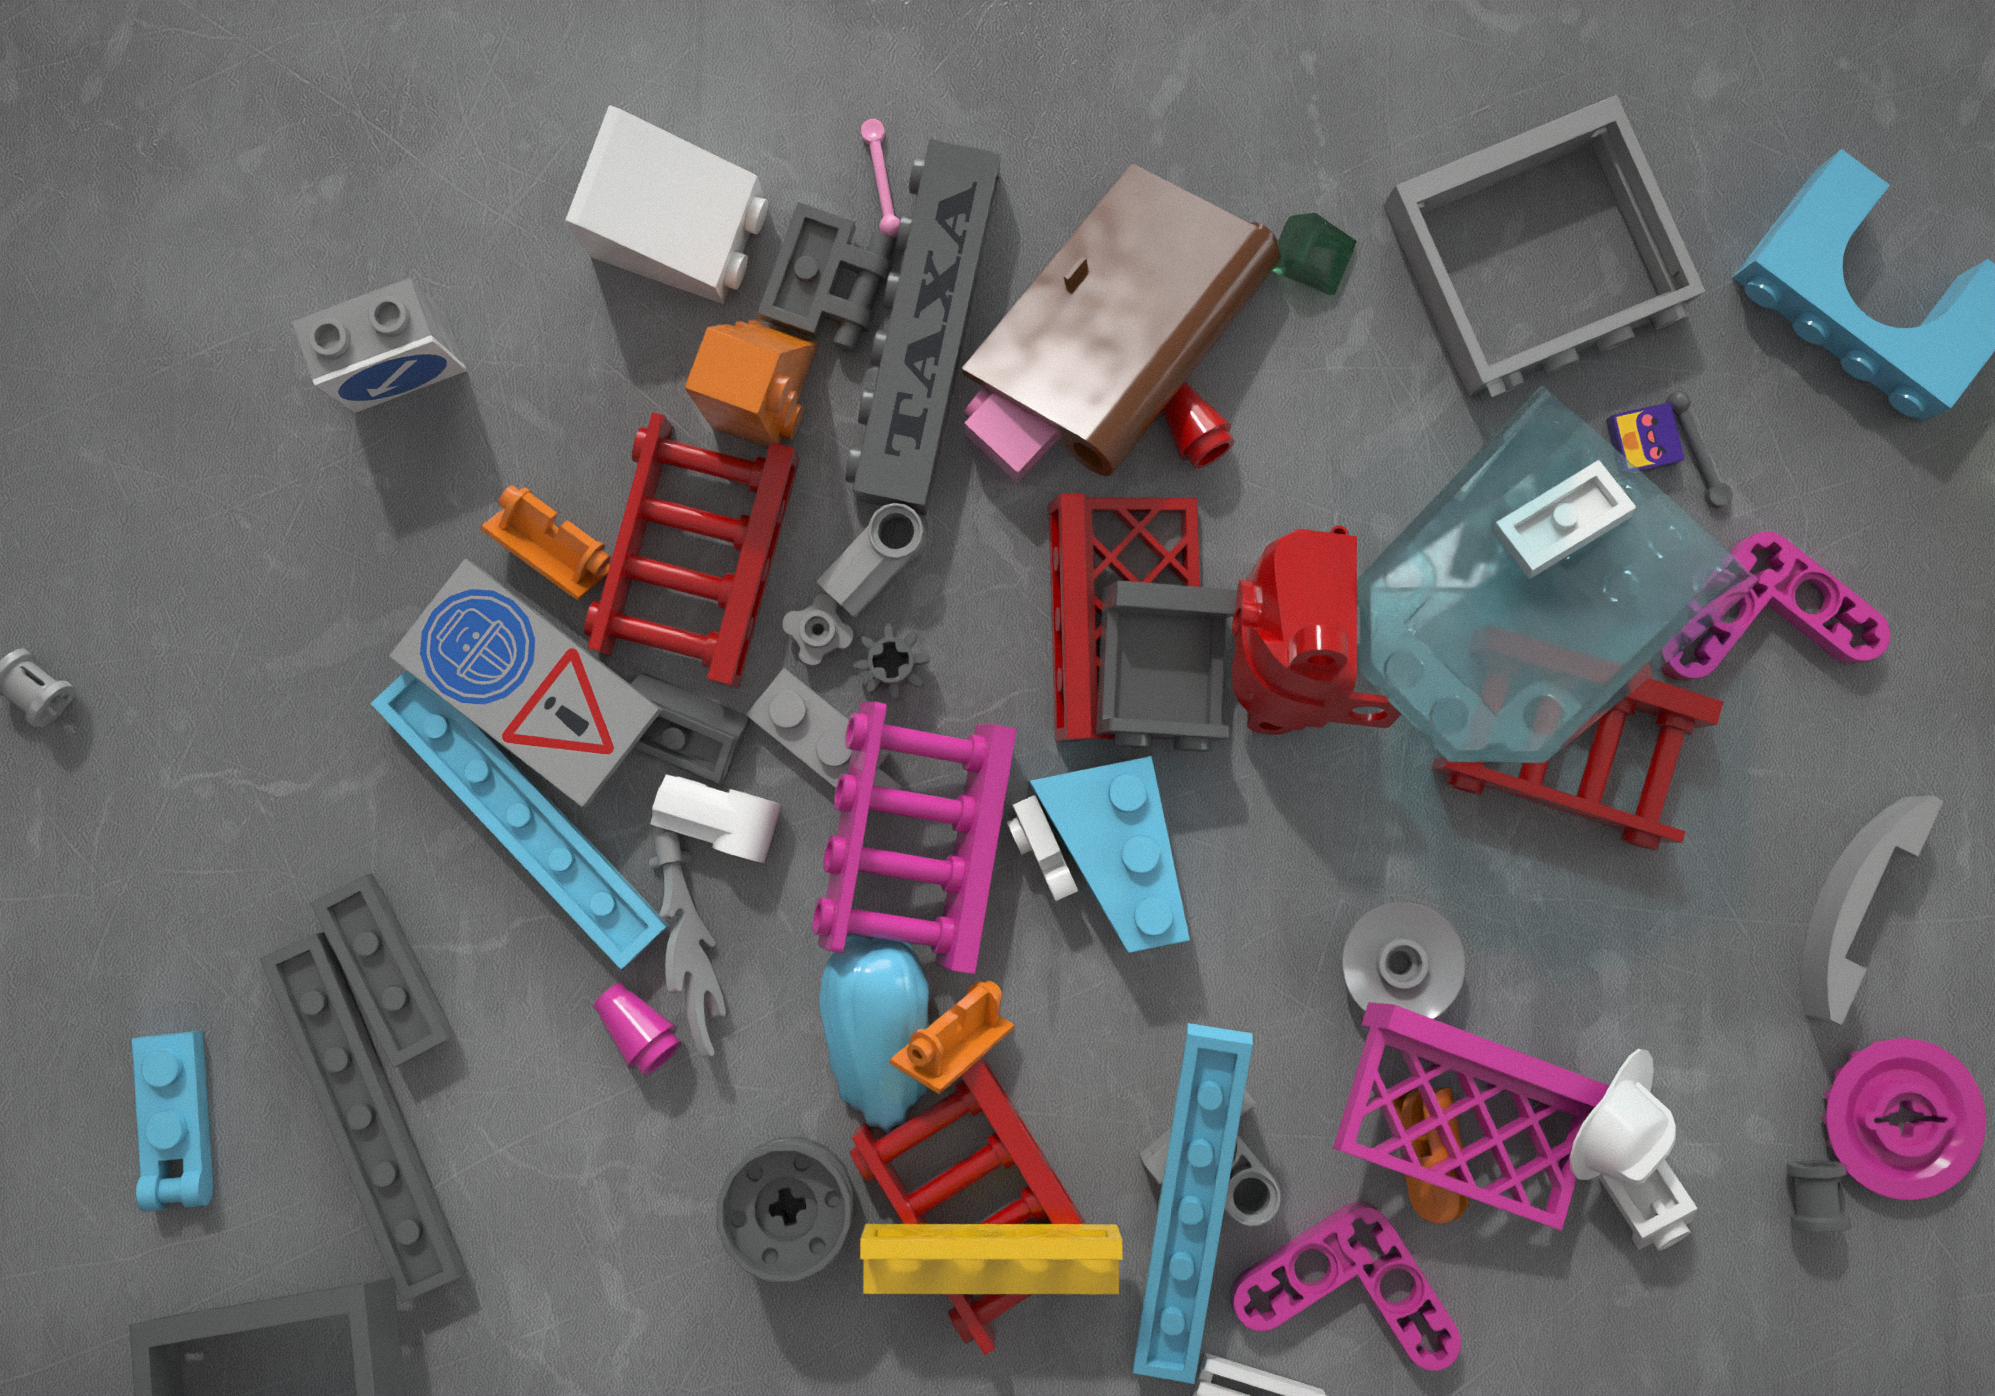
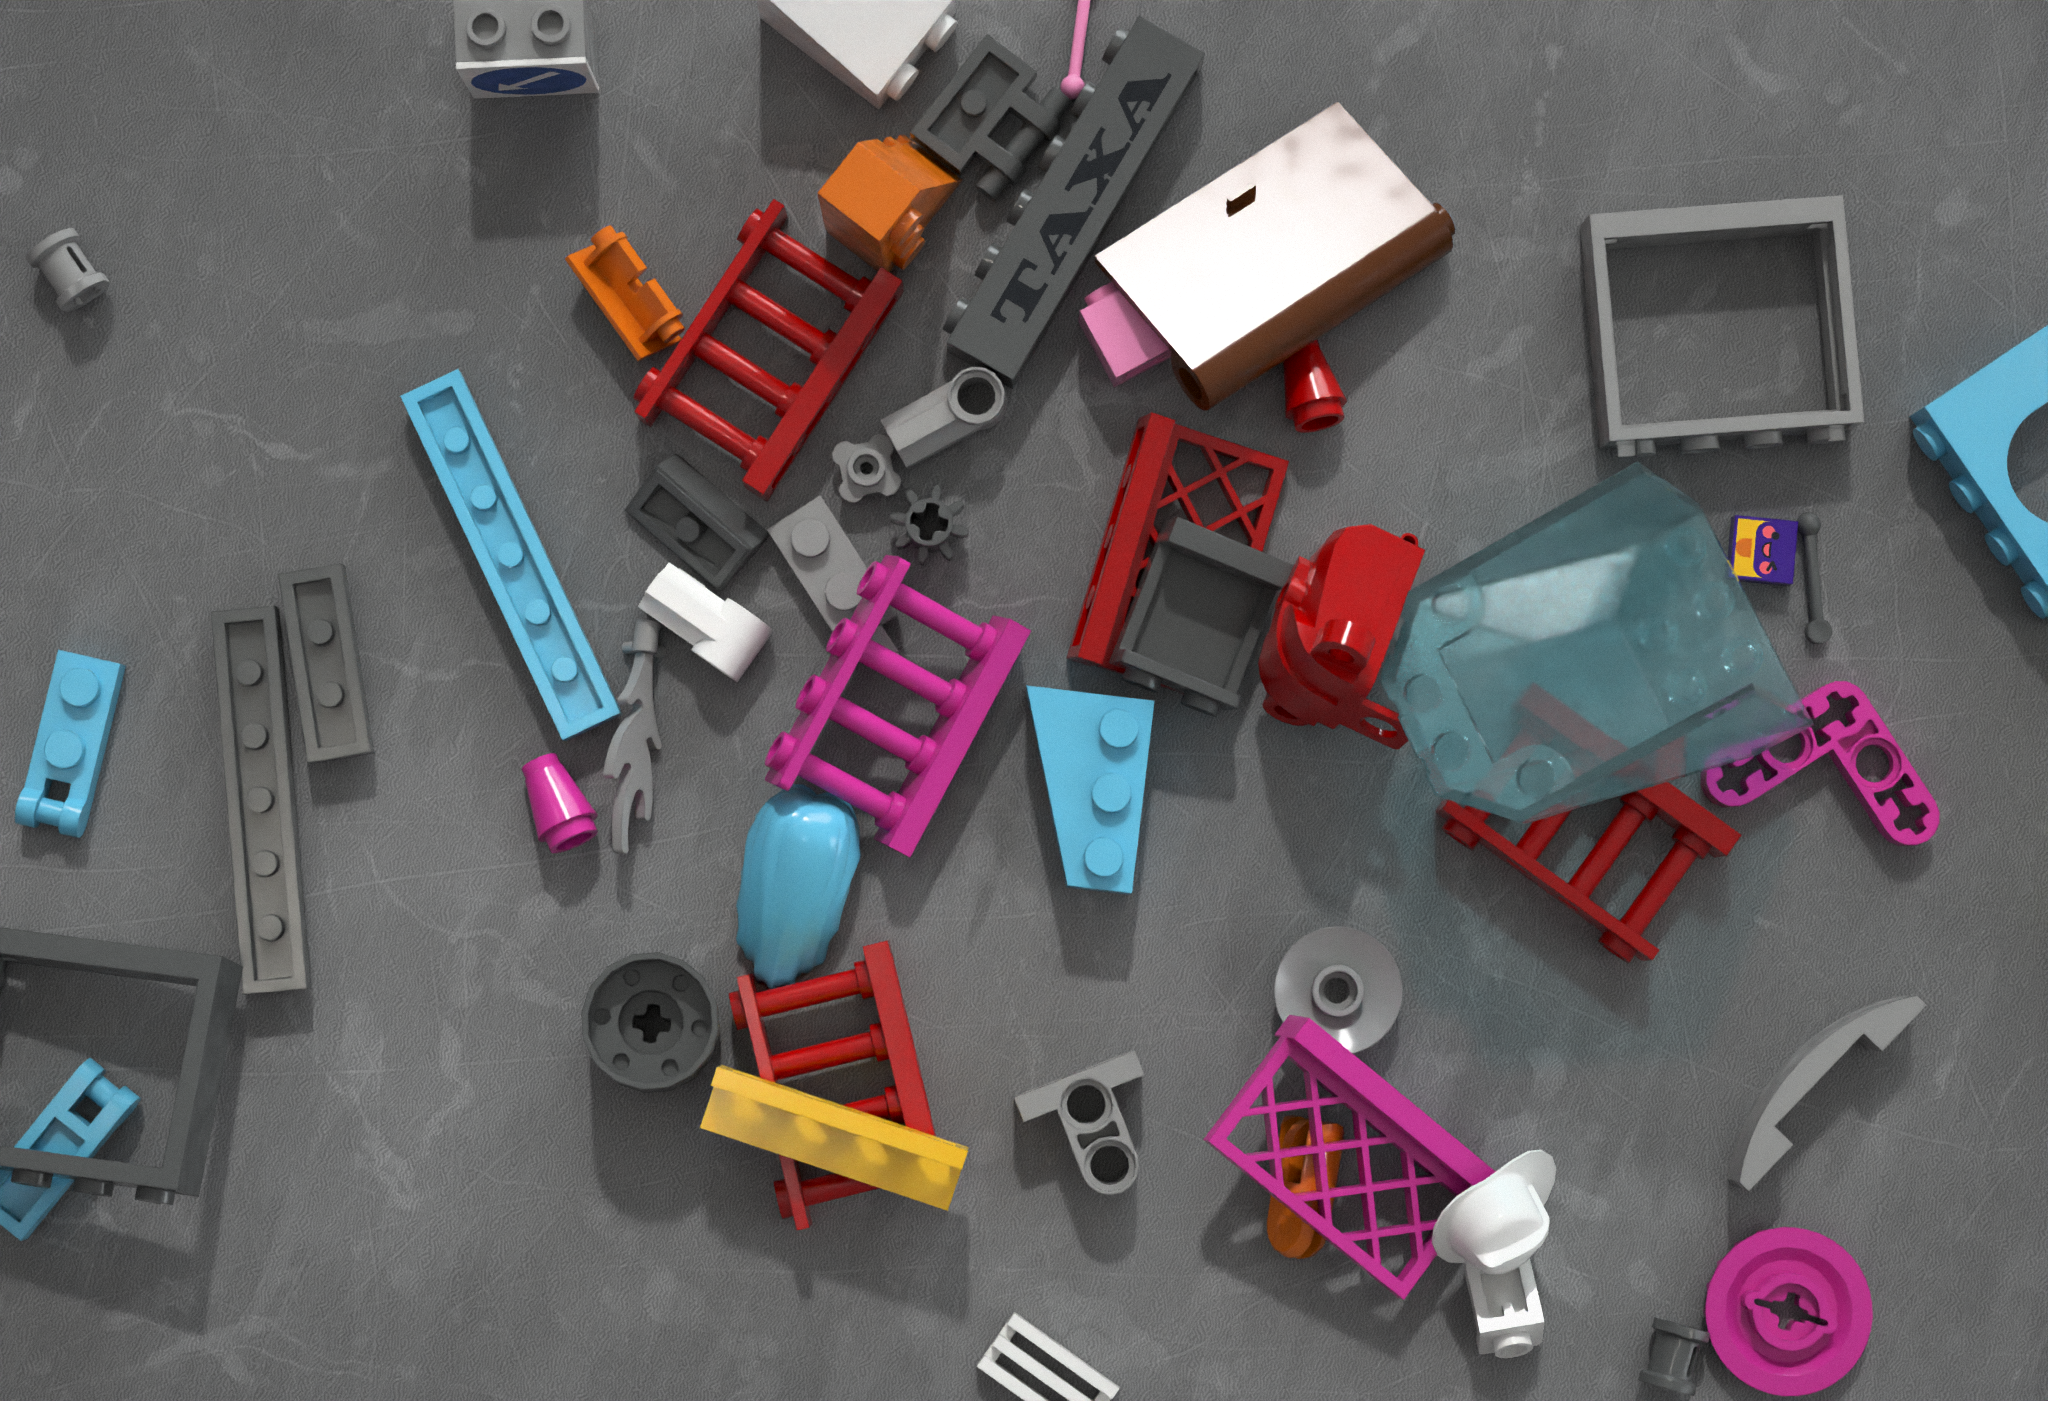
camera: 15 degrees right, 0 degrees up
light grey tile [389,559,662,807] -> none
orange hinge [889,981,1015,1094] -> none
white plate [1006,795,1078,901] -> none
medium azure plate [1133,1023,1253,1384] -> none
dark pink beam [1230,1202,1461,1371] -> none
clear green slope [1273,212,1357,295] -> none
white plate [1493,460,1636,579] -> none

